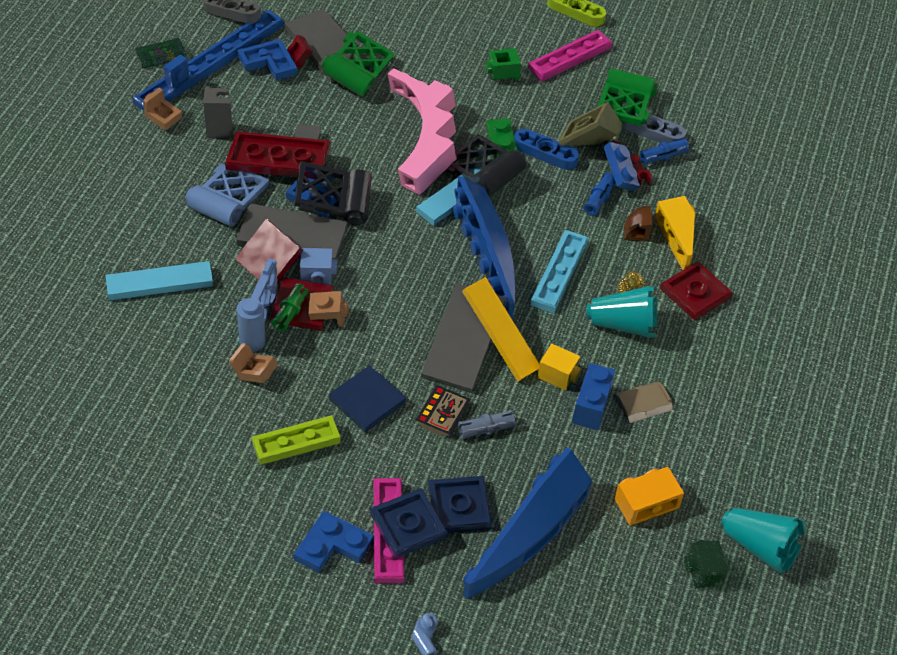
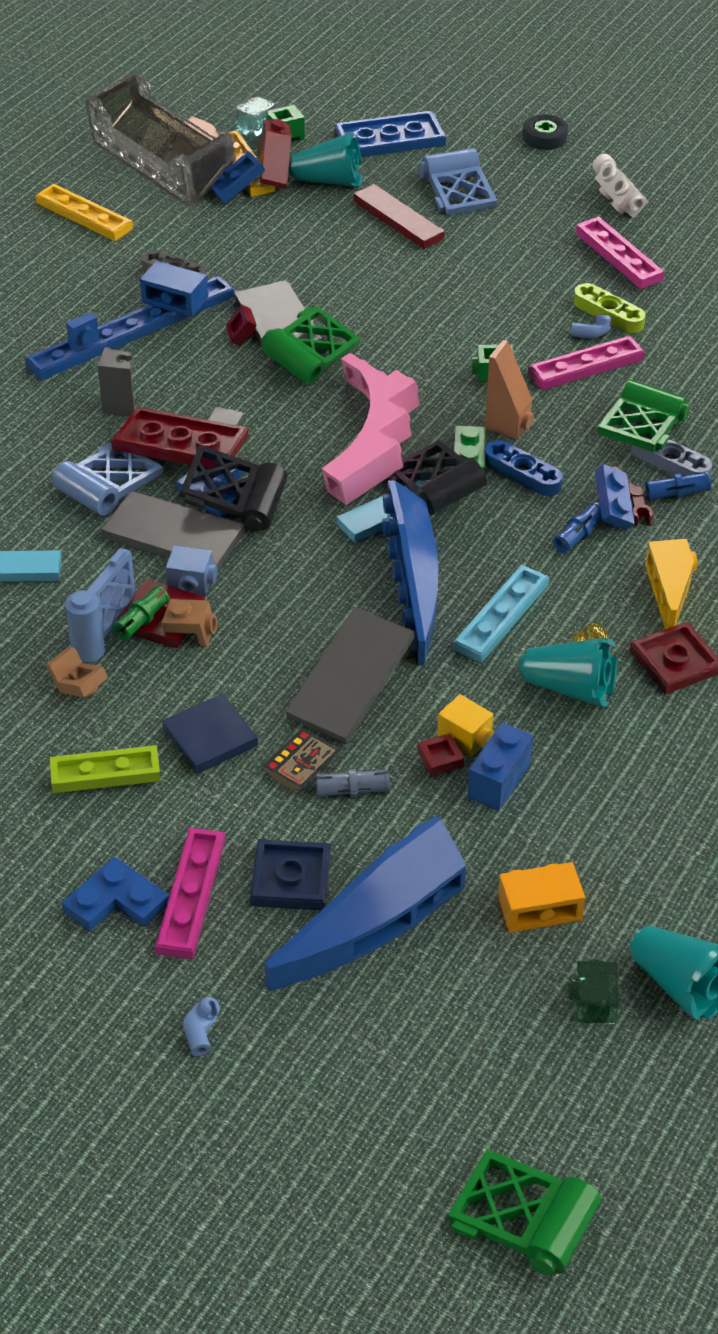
camera: 15 degrees right, 5 degrees down
clear green tile [135,38,187,69] -> none
medium nougat bracket [143,88,182,131] -> none
tile [235,219,303,283] -> none
blue plate [238,39,297,80] -> none
dark blue tile [370,488,448,559] -> none
yellow tile [462,277,540,382] -> none
olive slope [558,102,623,146] -> none
dark tan piece [614,381,673,423] -> none
reddish brown brick [623,206,652,241] -> none
none -> blue brick [140,261,208,317]
none -> dark red plate [417,733,465,777]
none -> nougat slope [485,340,534,439]
none -> medium blue arm [571,314,611,339]

